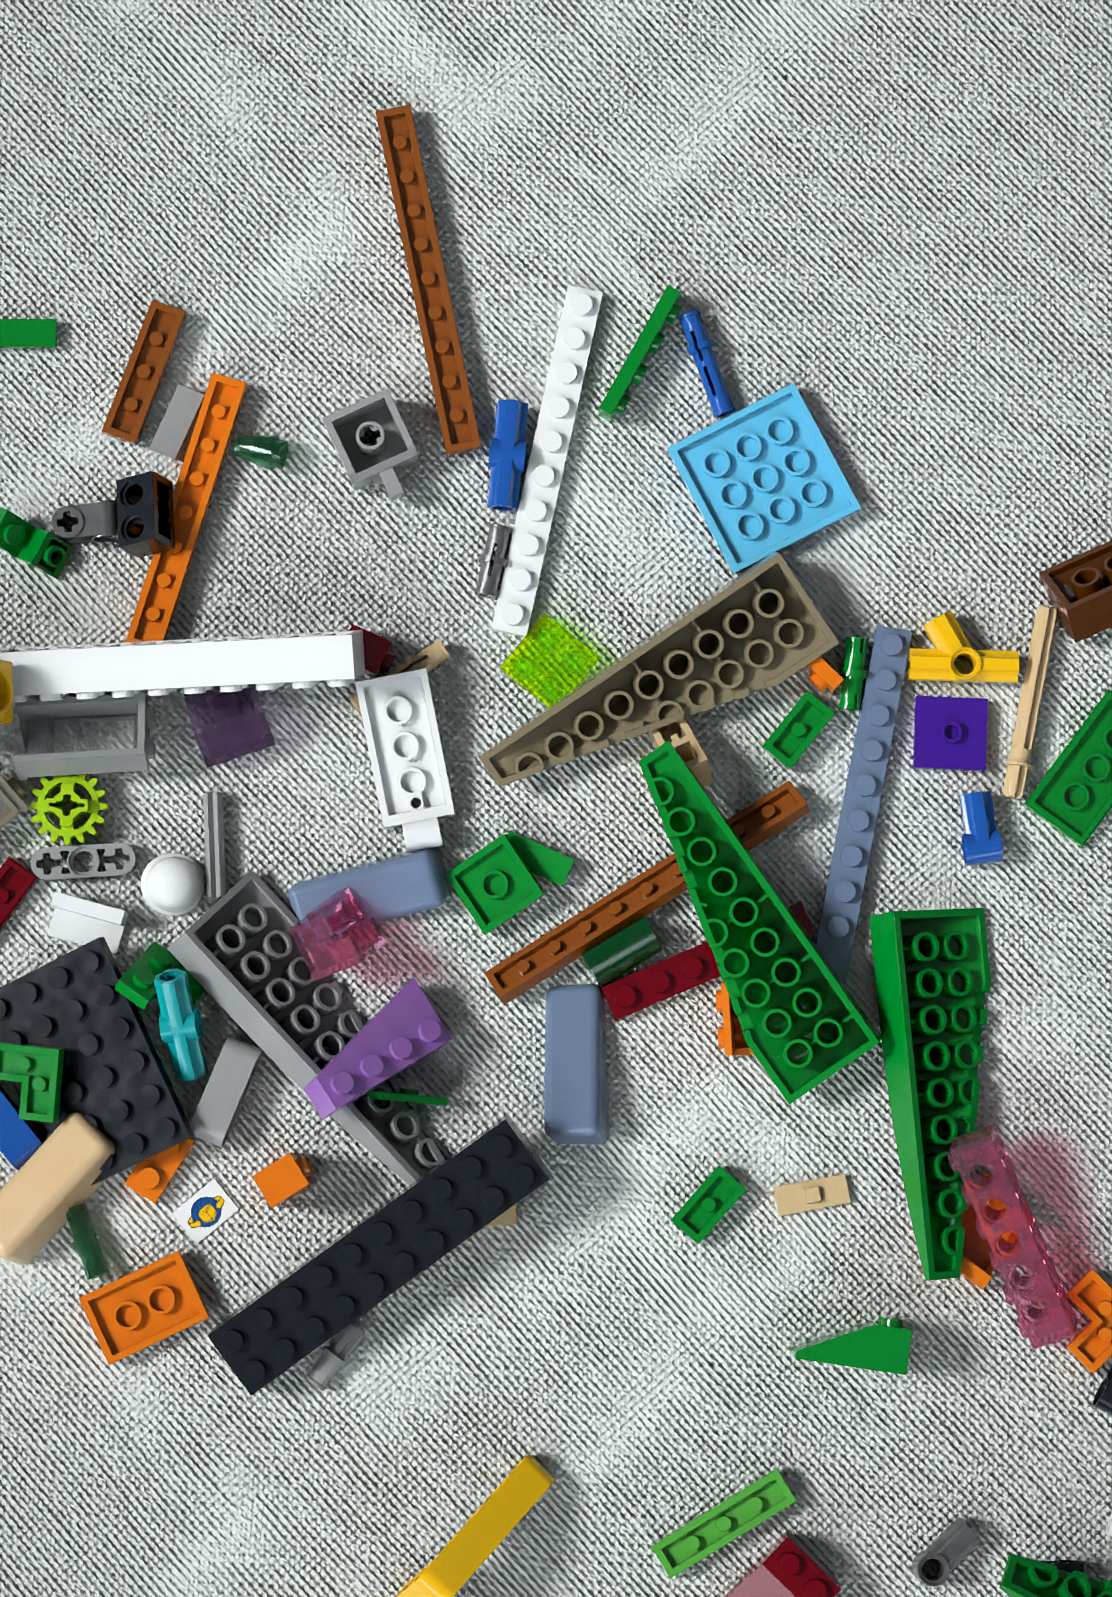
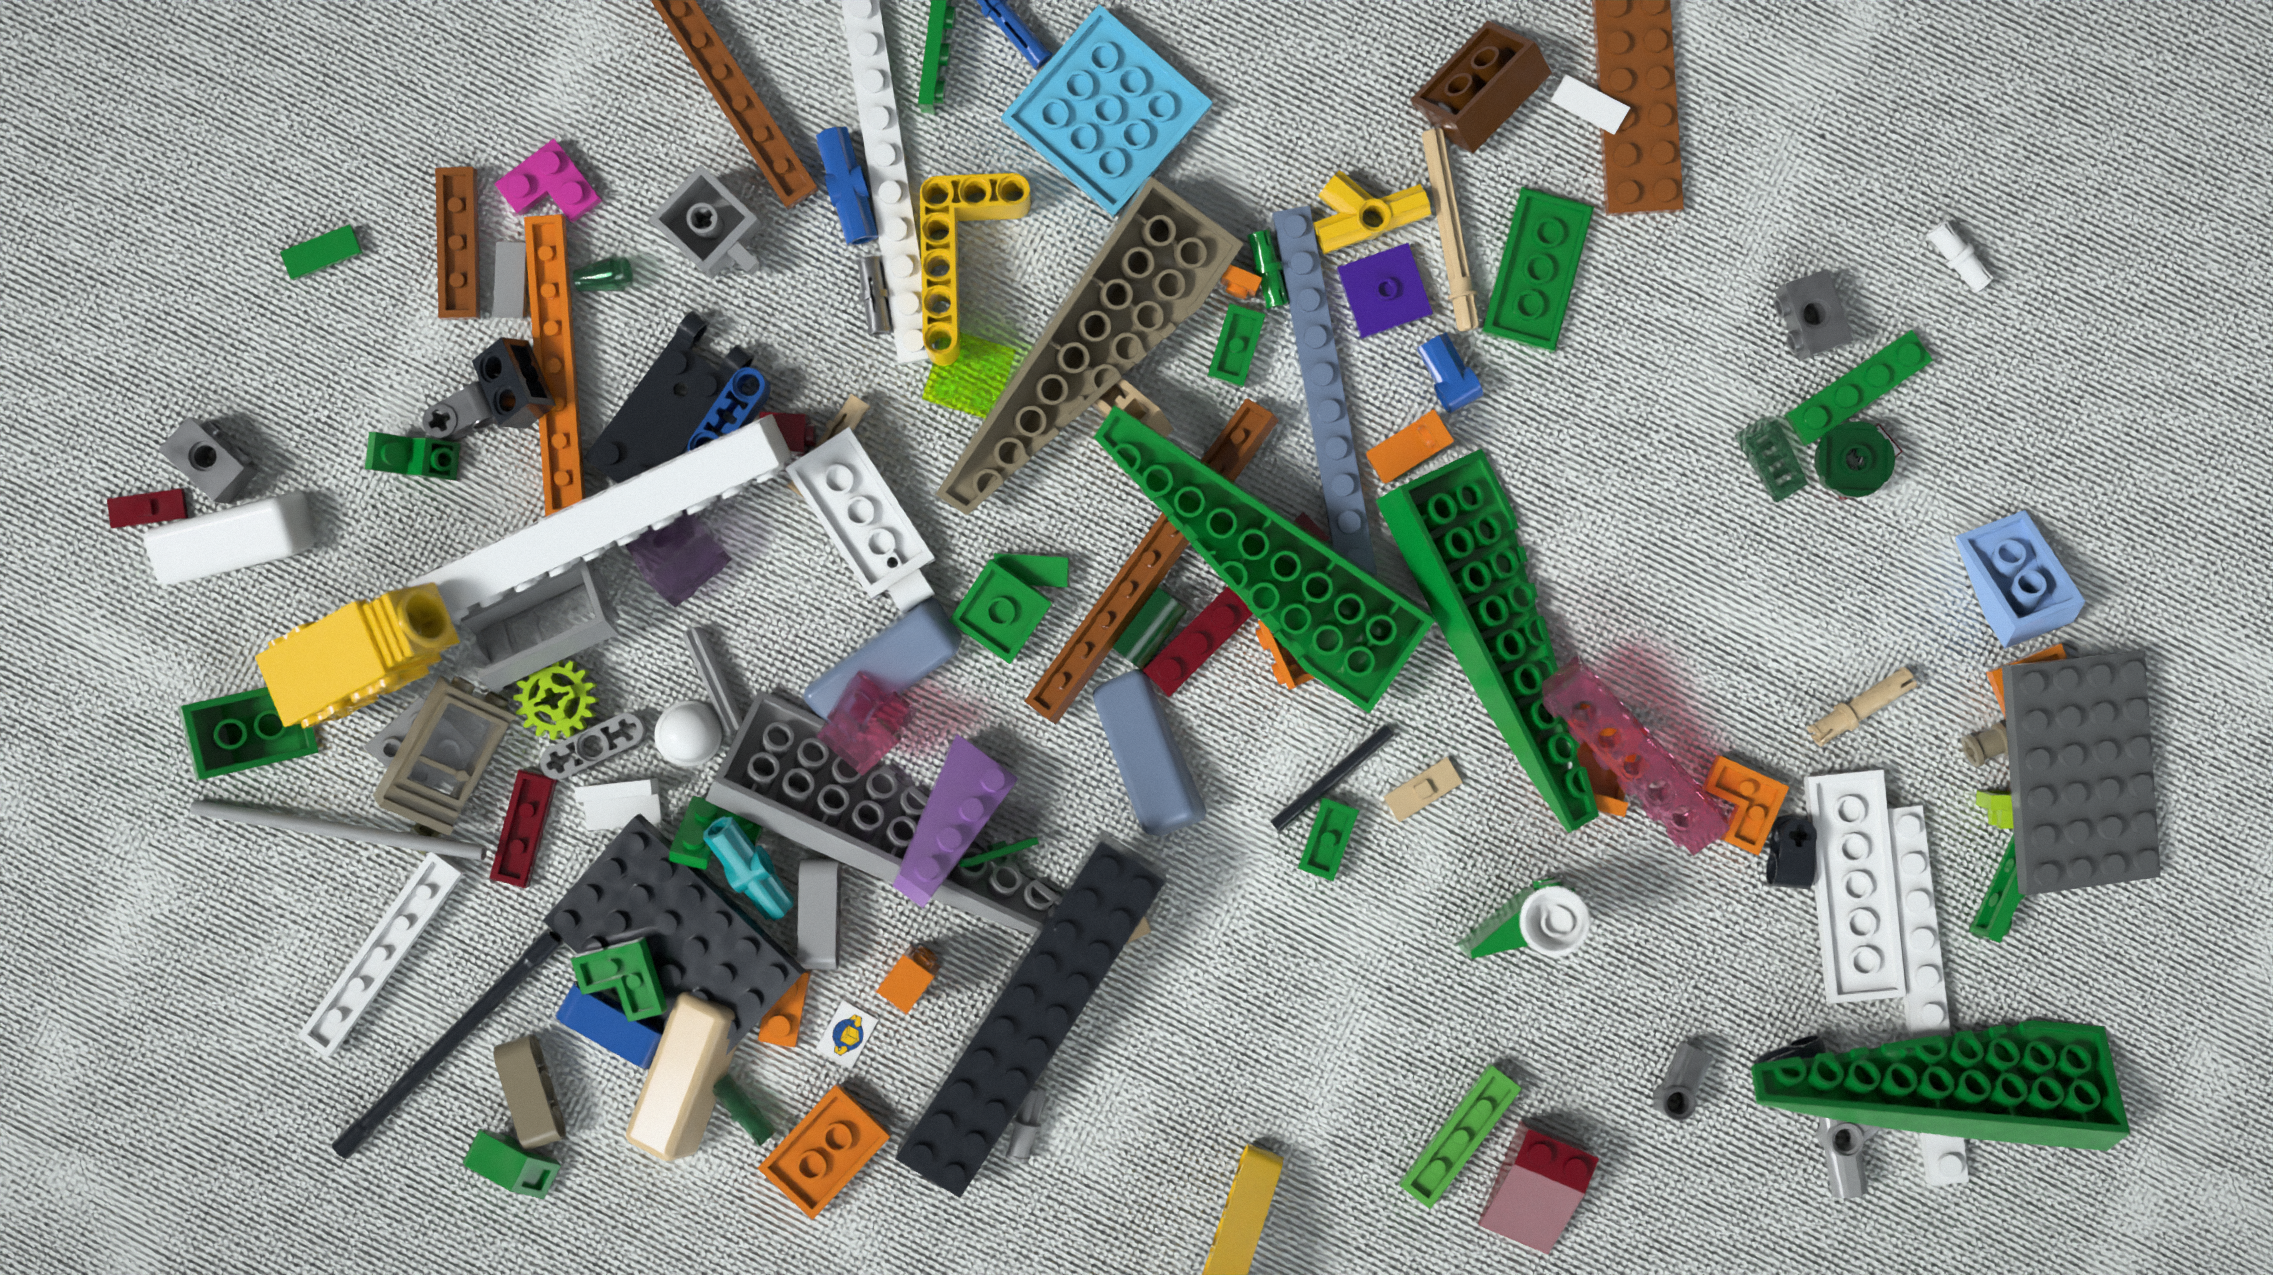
camera: 25 degrees left, 5 degrees up
none -> dark pink plate [494,138,603,223]
none -> black hinge [584,310,755,484]
none -> blue beam [688,367,771,452]
none -> yellow beam [920,173,1032,366]
none -> black piece [1270,724,1394,833]
none -> orange bracket [1366,409,1454,484]
none -> white helmet [1520,887,1590,957]

